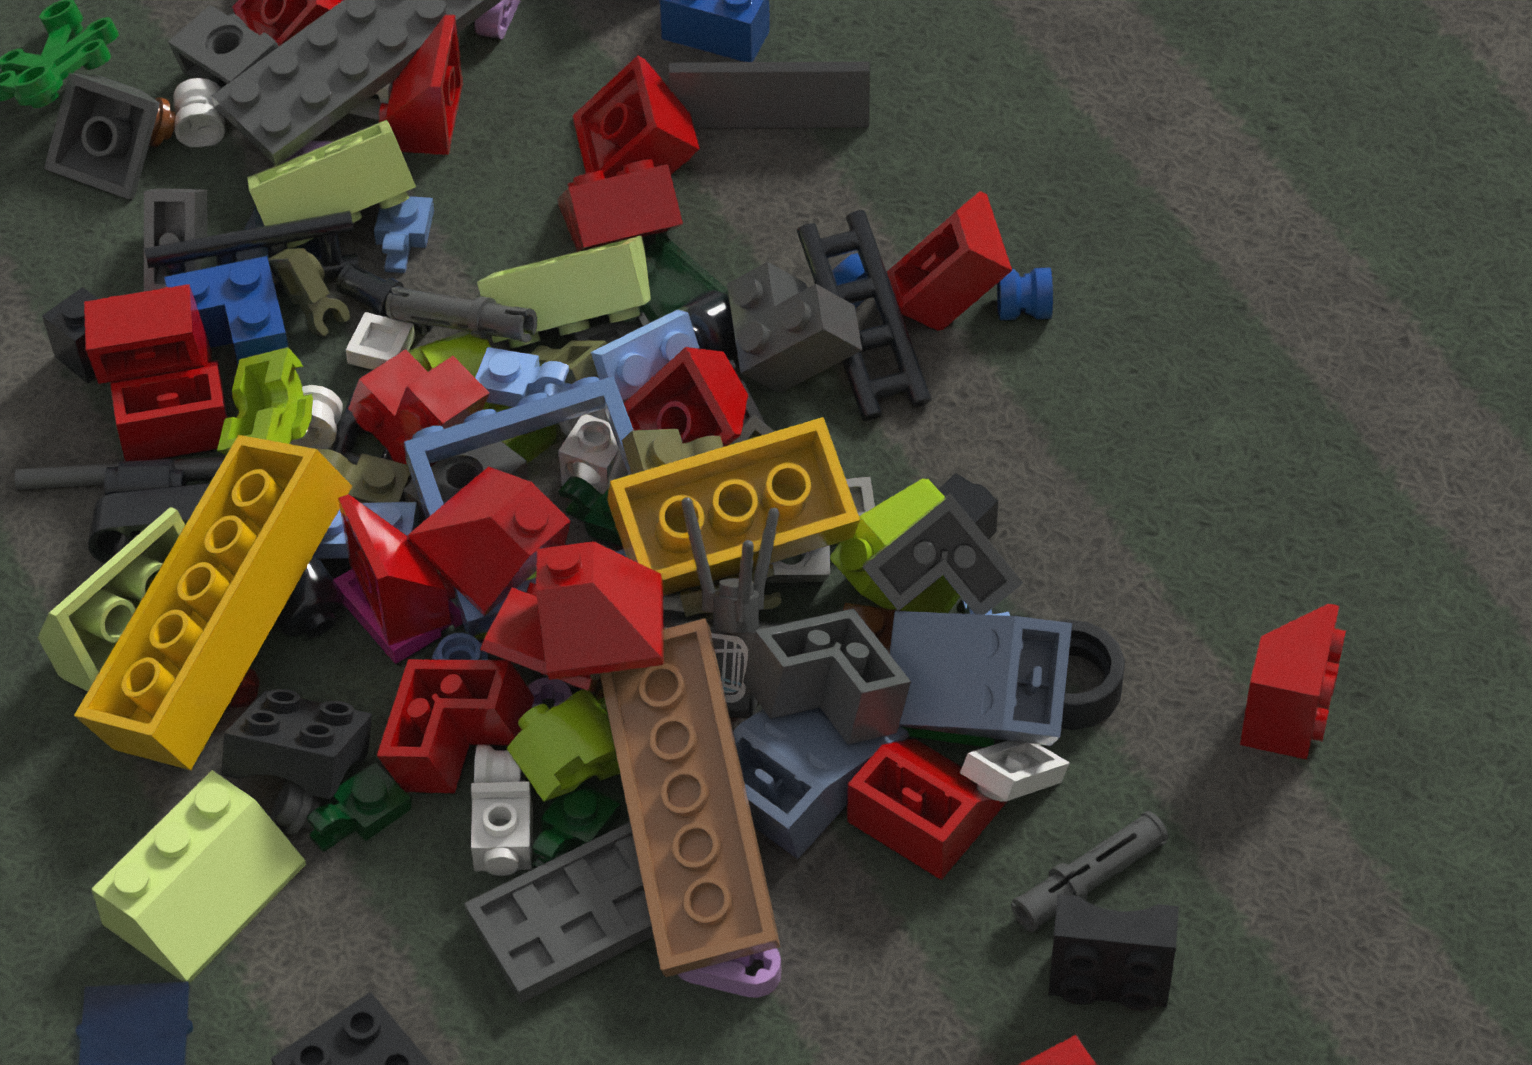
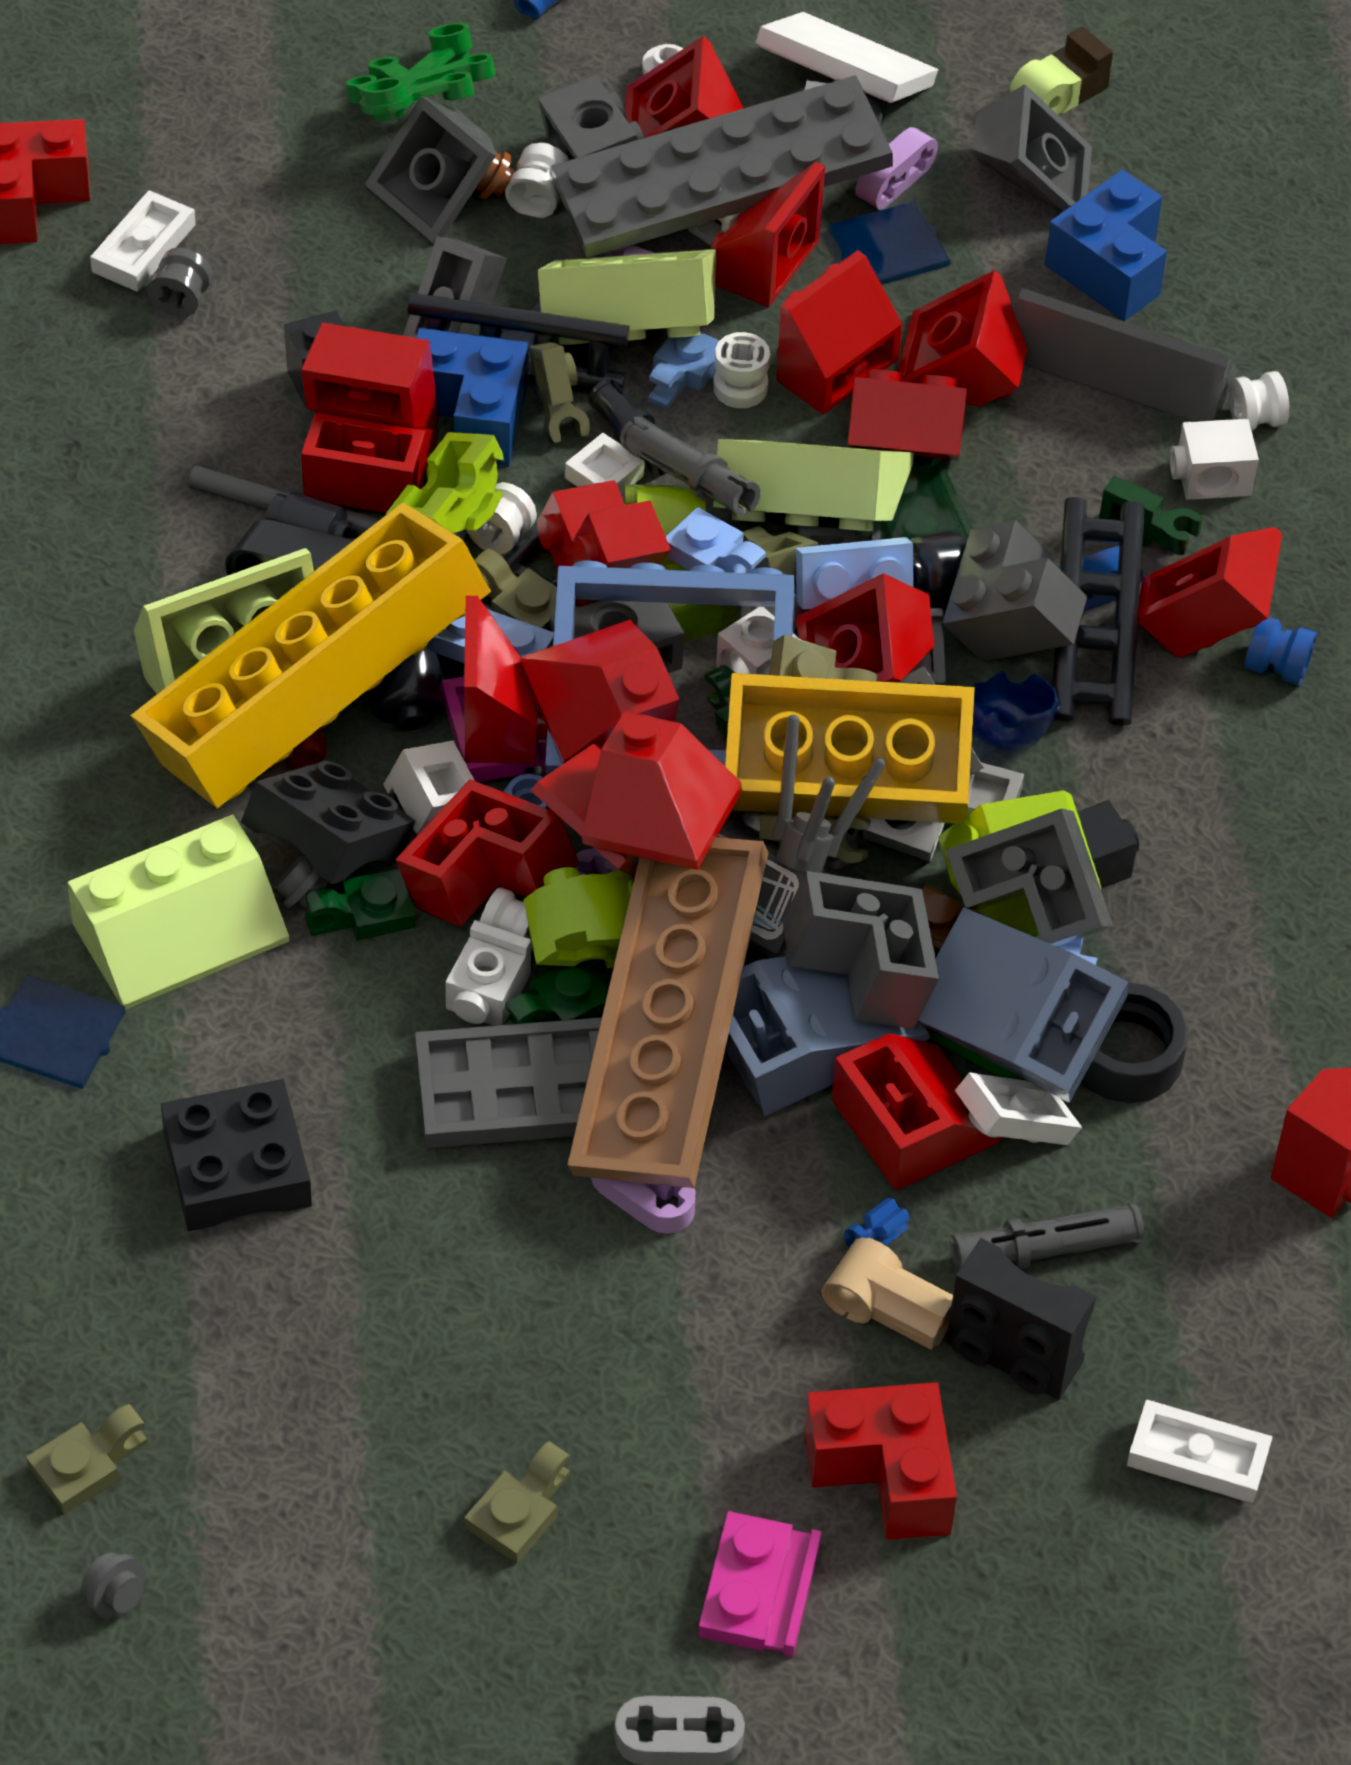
camera: 20 degrees right, 0 degrees up
none -> white brick [383,741,475,835]
none -> white wheel [713,332,770,408]
none -> red slope [776,250,902,415]
none -> tan piece [821,1237,953,1350]
none -> clear blue piece [829,201,951,285]
none -> blue piece [844,1198,910,1247]
none -> clear blue hair [972,671,1060,751]
none -> dark green plate [1099,476,1203,555]
none -> white plate [1127,1399,1272,1504]
none -> white brick [1170,419,1259,500]
none -> white wheel [1229,371,1289,431]

